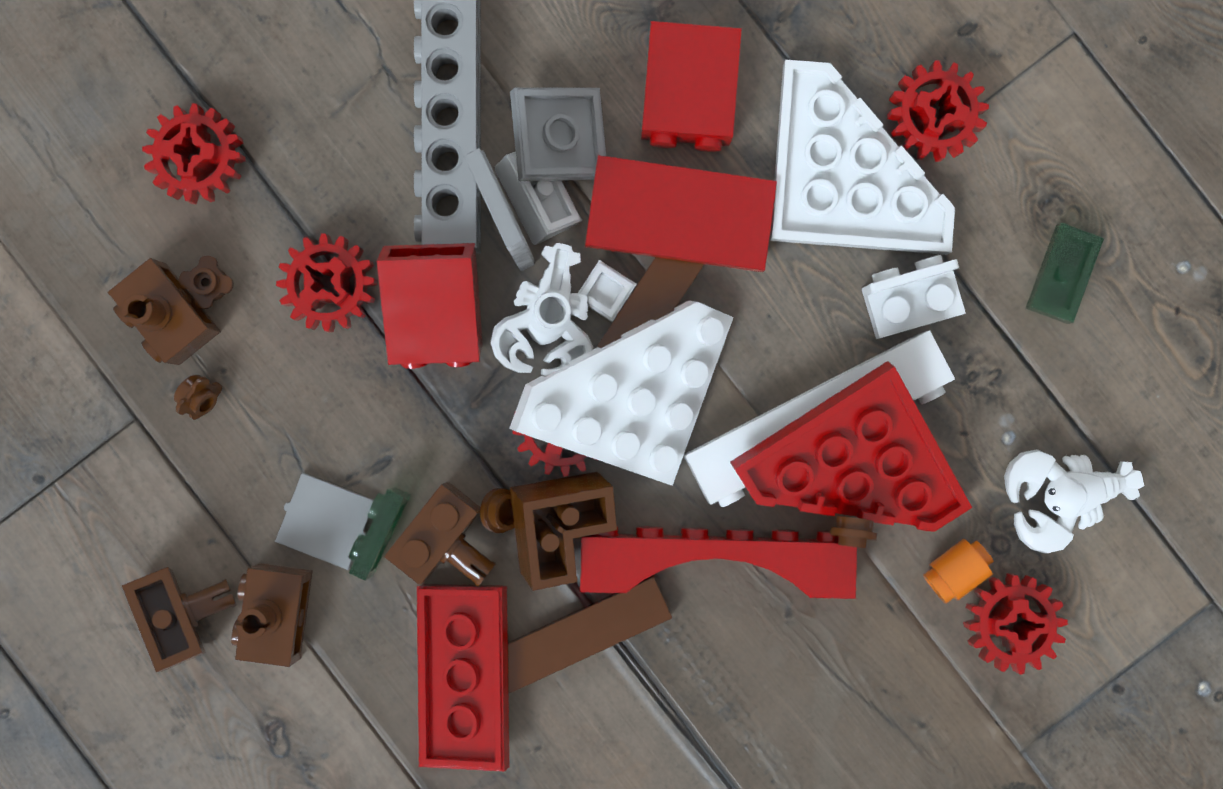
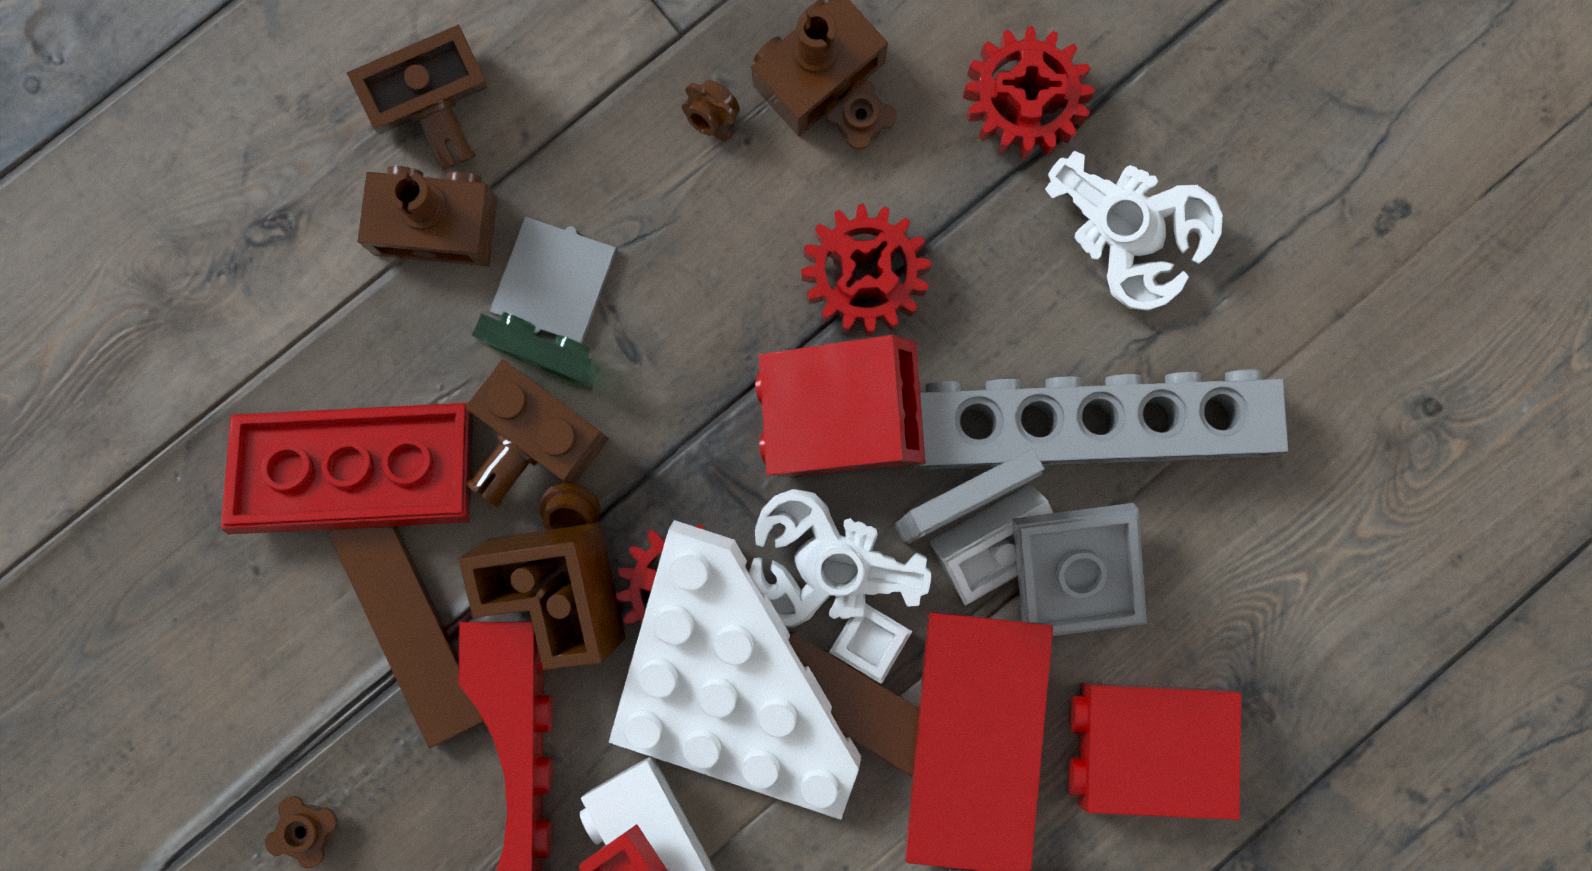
camera: 90 degrees right, 5 degrees down
none -> reddish brown plate [265,796,337,868]
none -> white animal [1045,151,1223,311]

